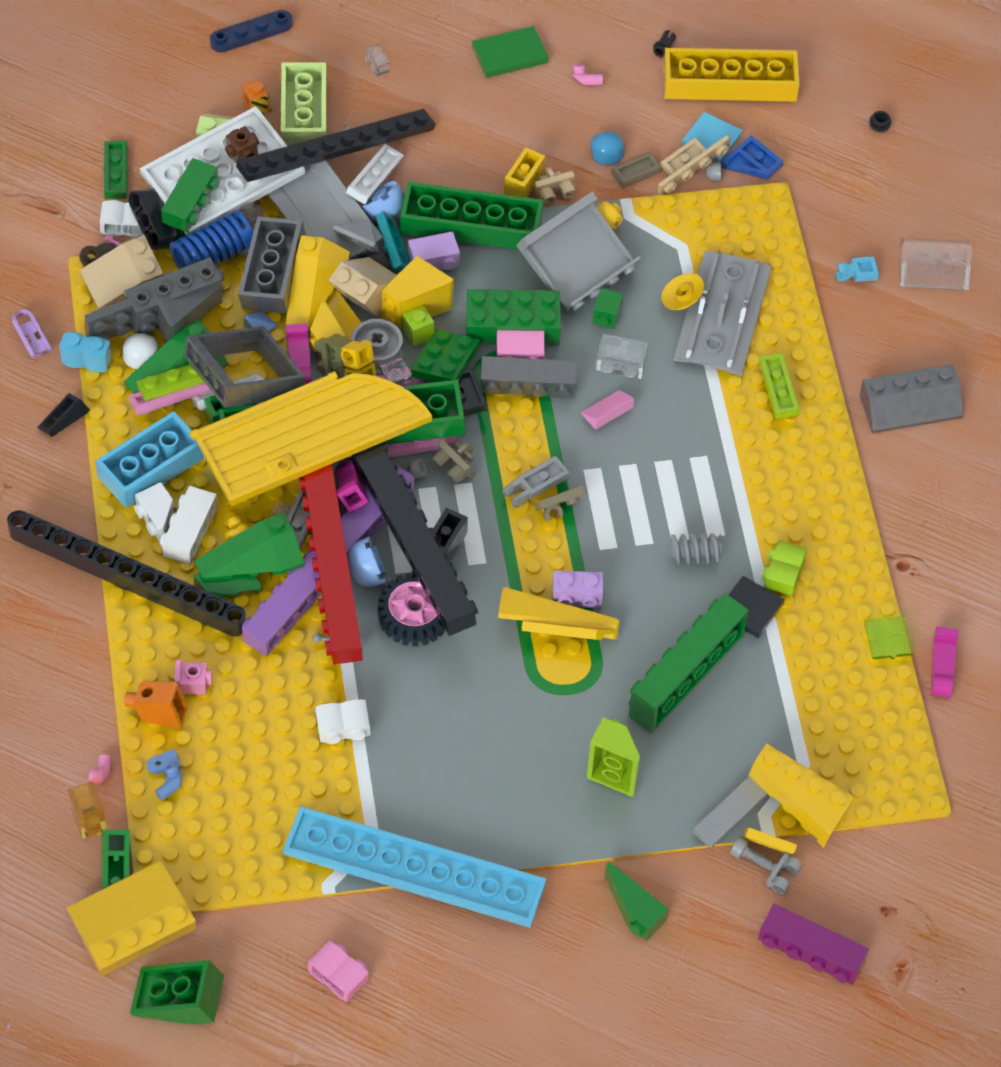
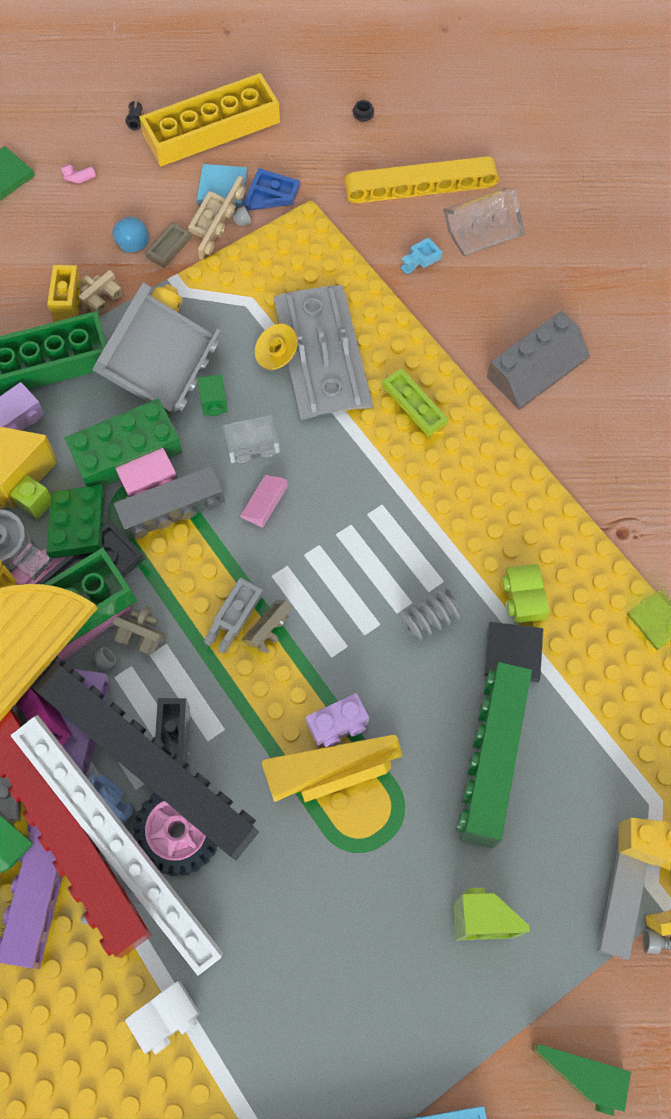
camera: 25 degrees left, 10 degrees up
none -> white plate [11,715,223,976]
none -> yellow beam [344,156,499,203]

